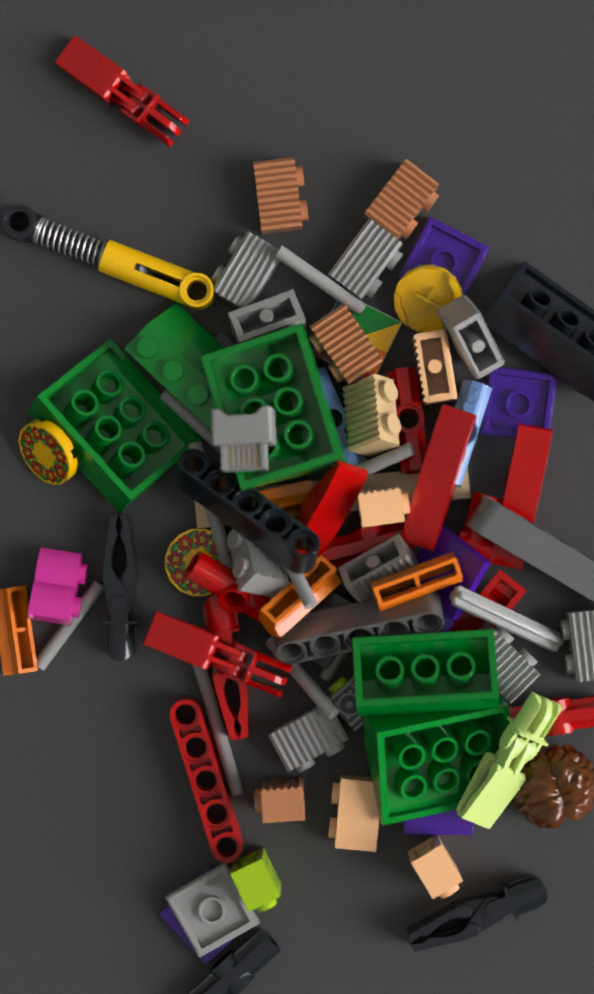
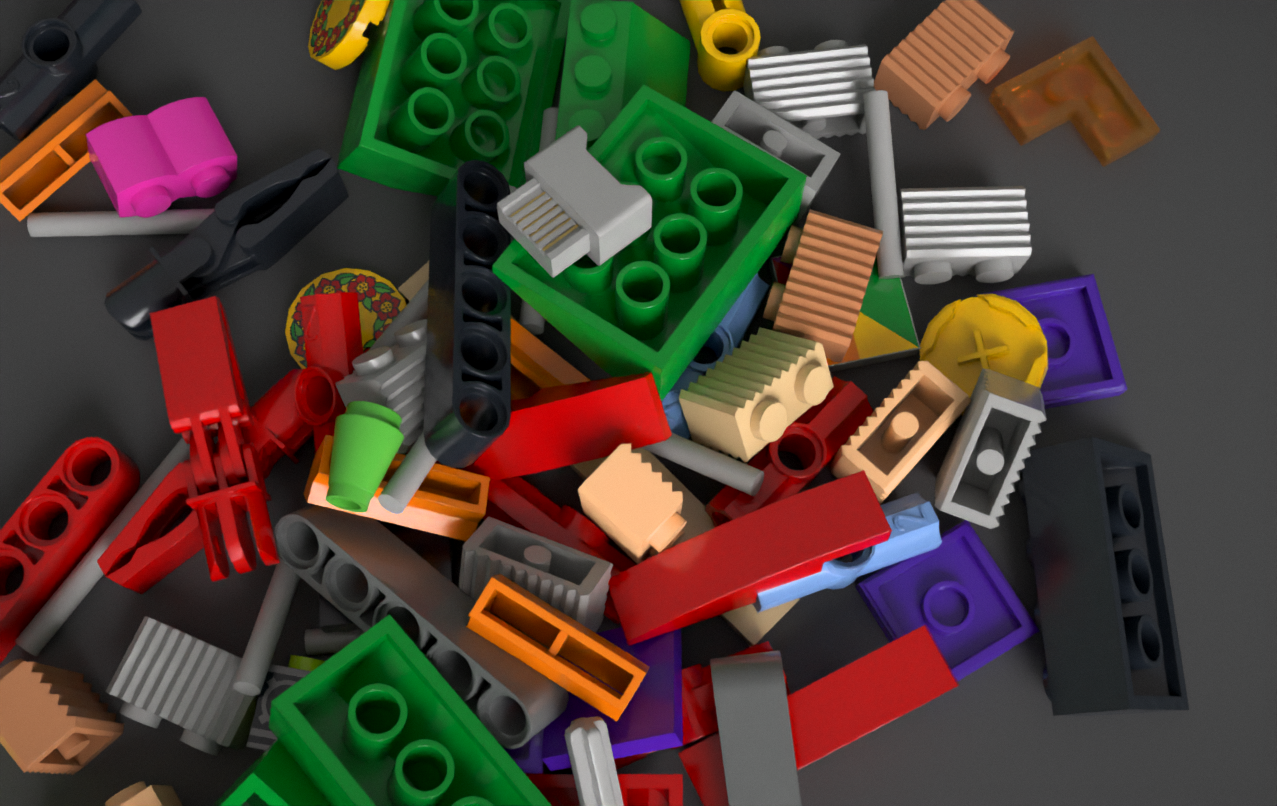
camera: 50 degrees right, 15 degrees down
nougat brick [363,159,440,239] -> none
none -> bright green cone [325,401,404,512]
none -> clear orange plate [989,36,1160,167]

